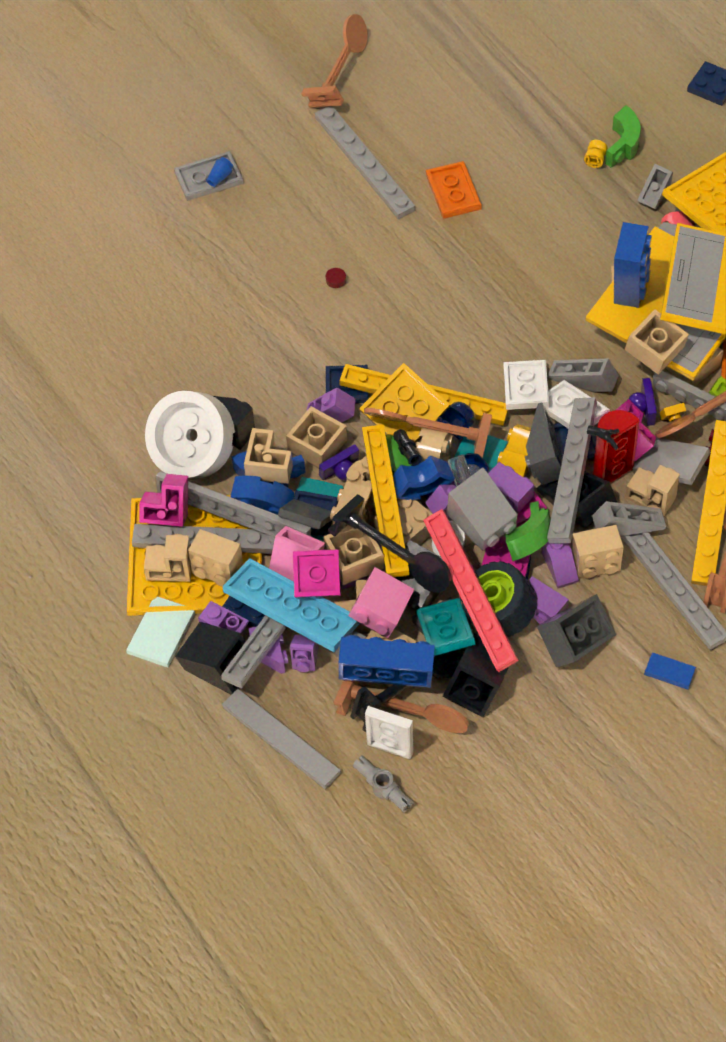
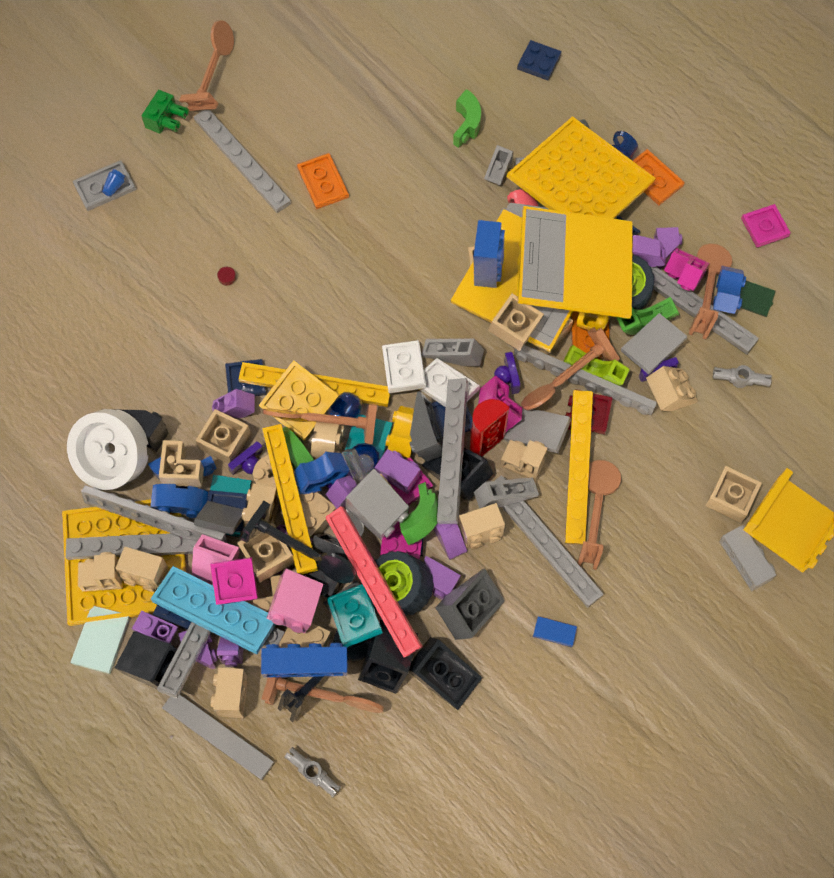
camera: 10 degrees left, 10 degrees up
dark pink brick [139,474,189,527] -> none
white tile [365,706,414,759] -> none
black pin [393,429,422,466] -> none
yellow wheel [584,140,608,168] -> none
black bar [587,425,619,450] -> none
yellow plate [659,403,686,422] -> none
none -> green brick [141,89,189,134]
none -> tan brick [211,667,248,719]
none -> black slope [409,637,482,710]

